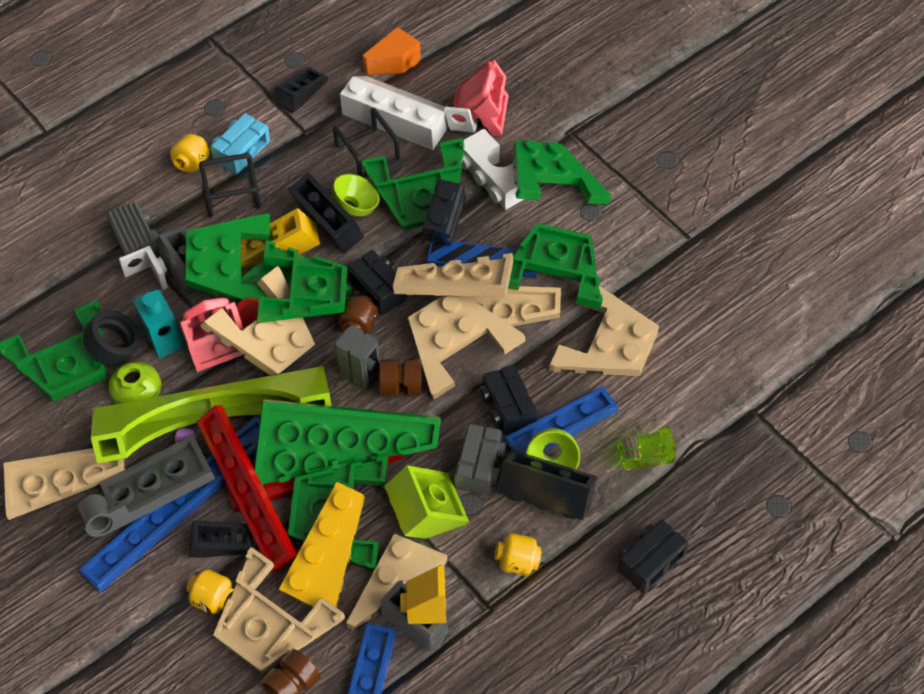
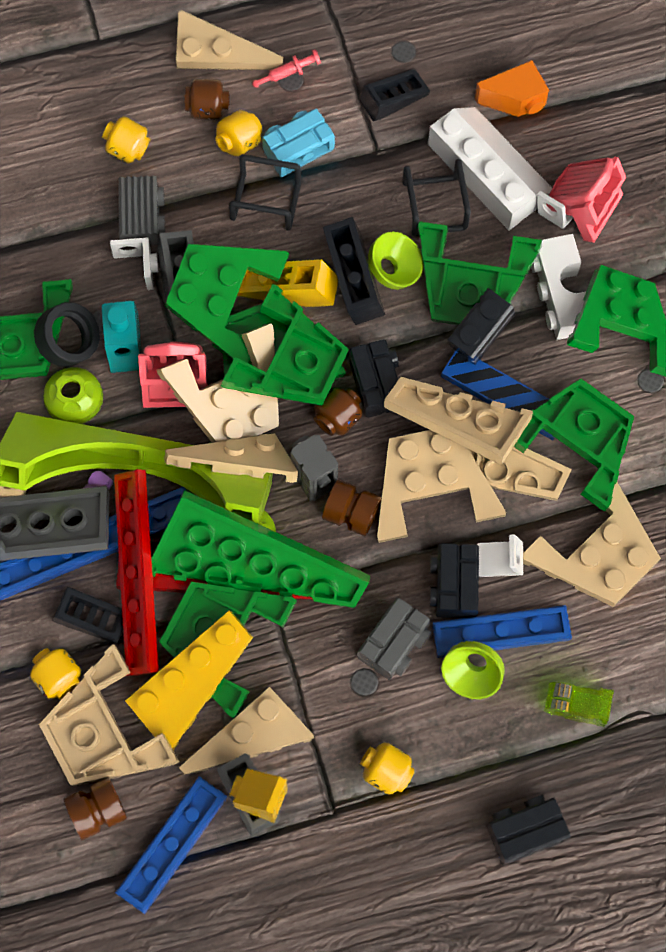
camera: 20 degrees right, 15 degrees up
red tile [236,297,259,327] -> none
lime slope [385,465,469,539] -> none
black brick [497,450,598,520] -> none
none -> yellow head [102,116,151,163]
none -> tan wing [164,433,298,483]
none -> tan wing [176,11,283,70]
none -> reddish brown head [185,79,230,120]
none -> coral piece [252,49,321,88]
none -> white bracket [477,534,523,577]

